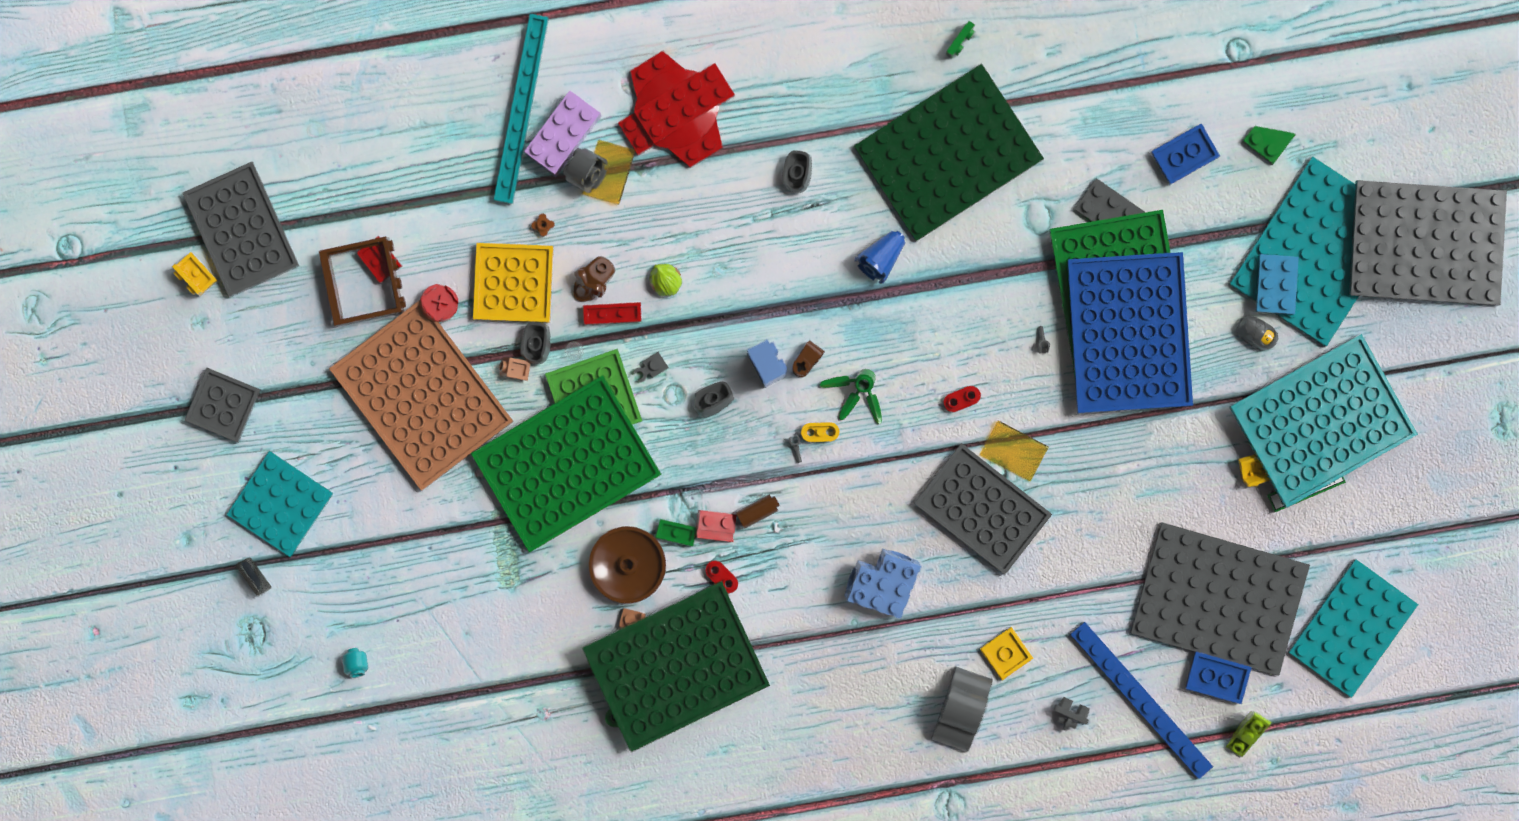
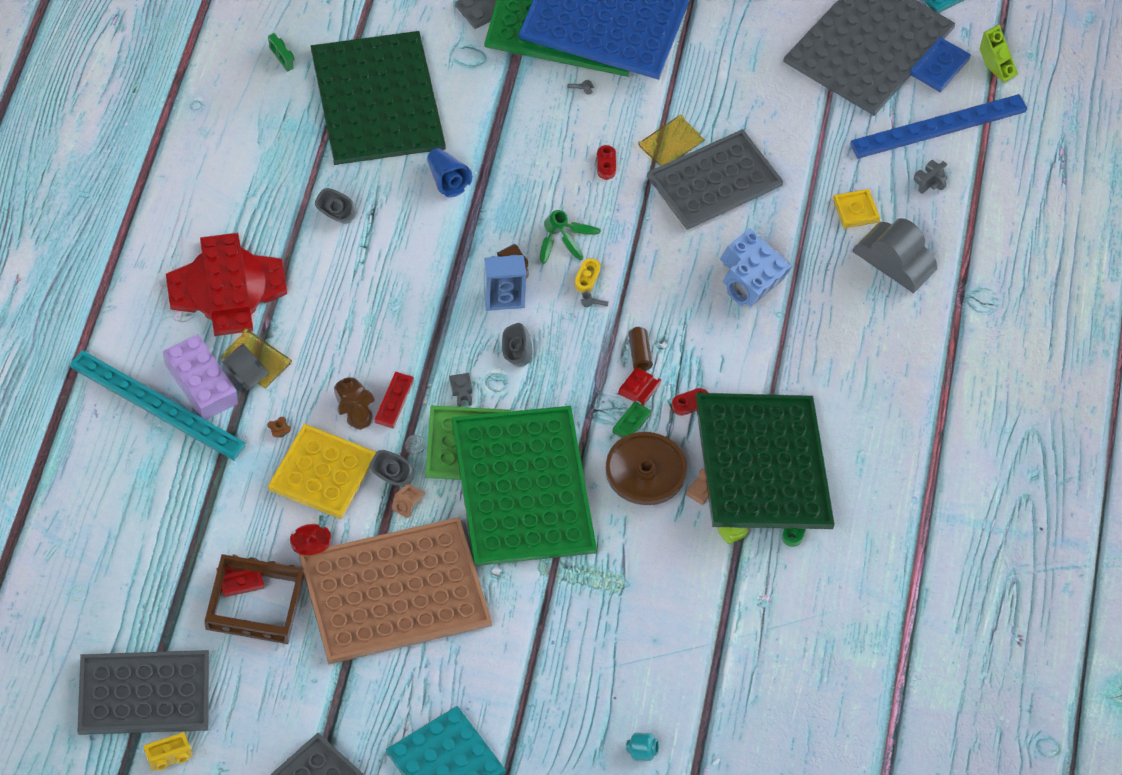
camera: 70 degrees left, 30 degrees down
lime hair [649,264,682,296] -> none

